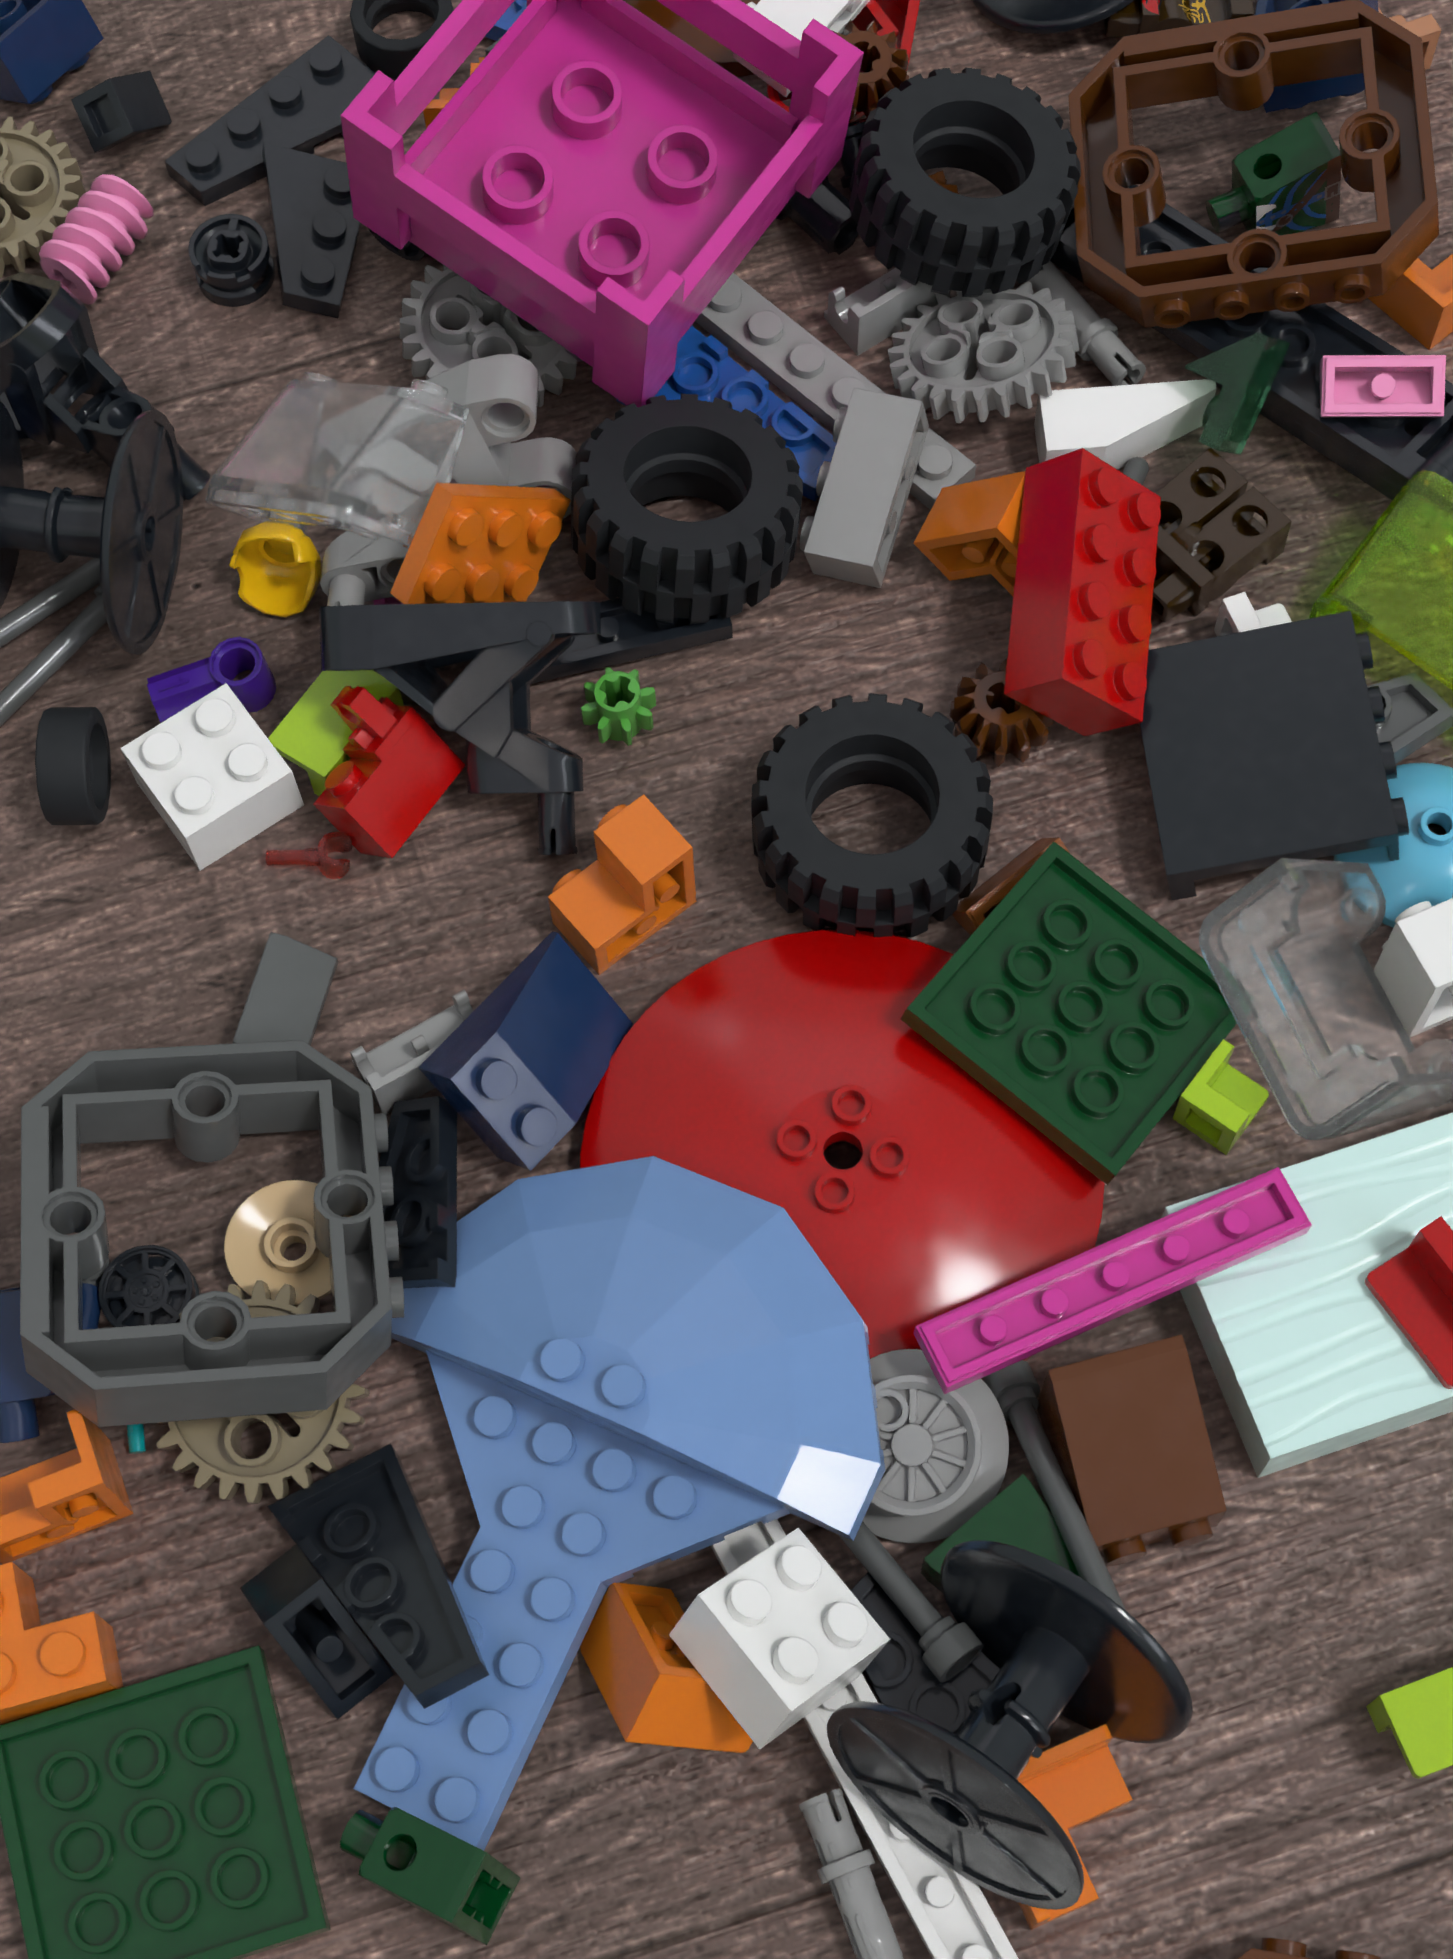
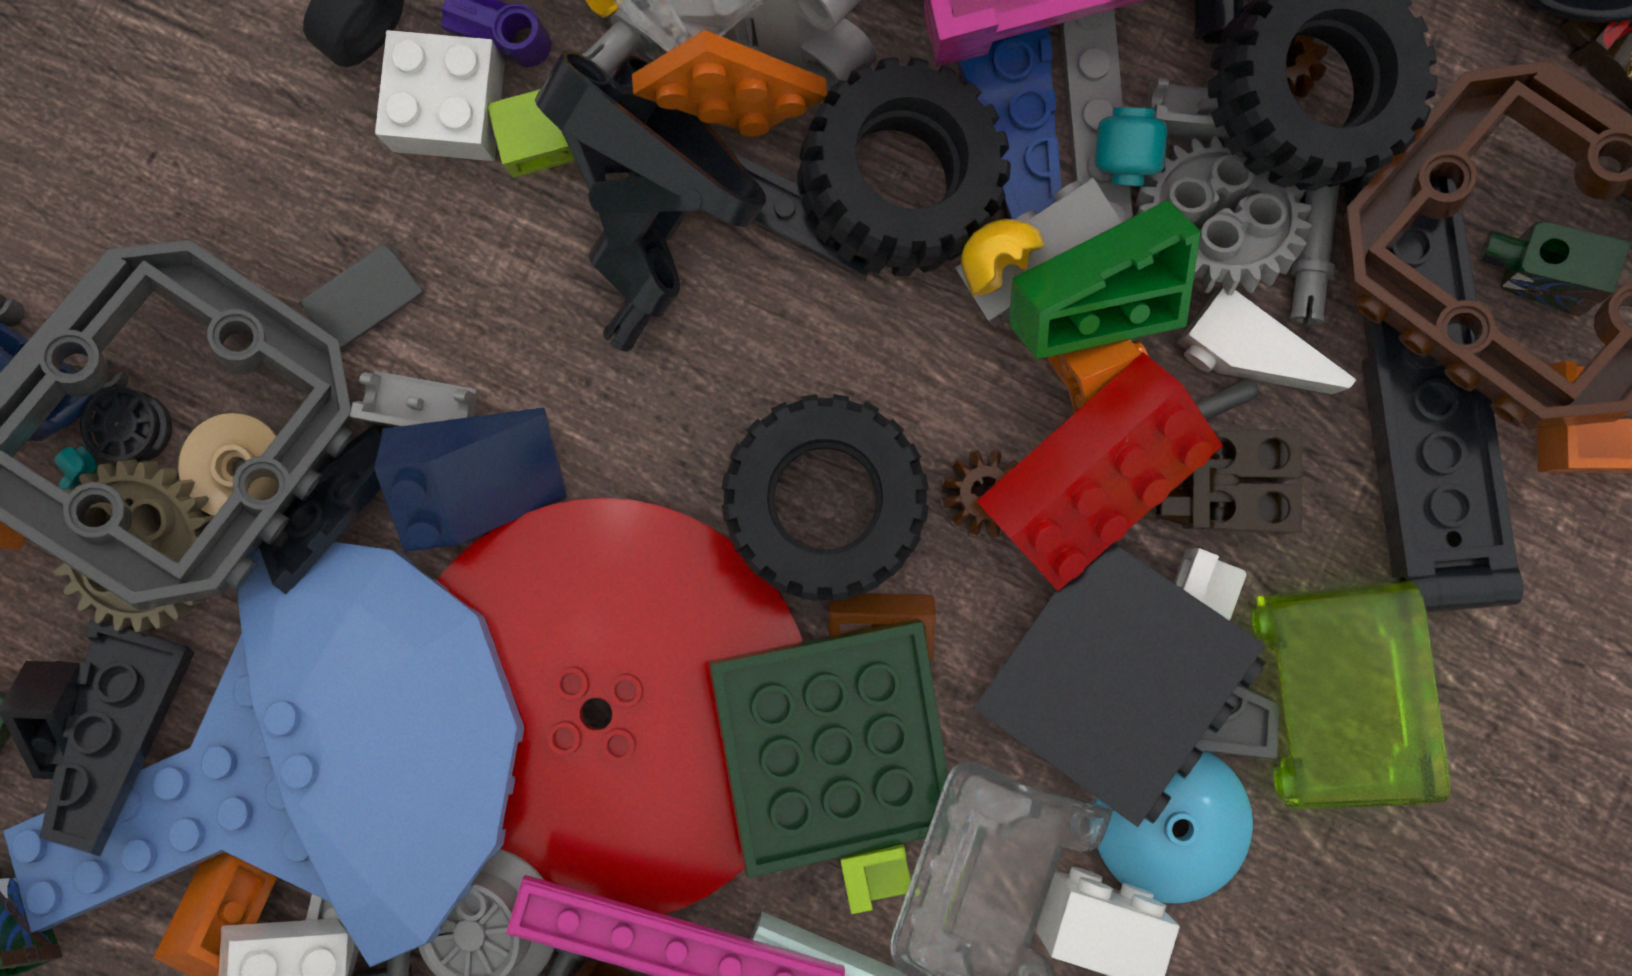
camera: 45 degrees right, 20 degrees up
clear red hand [266,831,352,879] -> none
red hinge [313,686,466,858] -> none
orange brick [548,794,696,975] -> none
bright green gear [581,667,656,746] -> none
clear green slope [1185,333,1290,455] -> none
bright pink slope [1320,355,1446,417] -> none
none -> yellow hair [961,219,1045,296]
none -> green wedge [1009,200,1201,359]
none -> teal head [1095,107,1168,186]

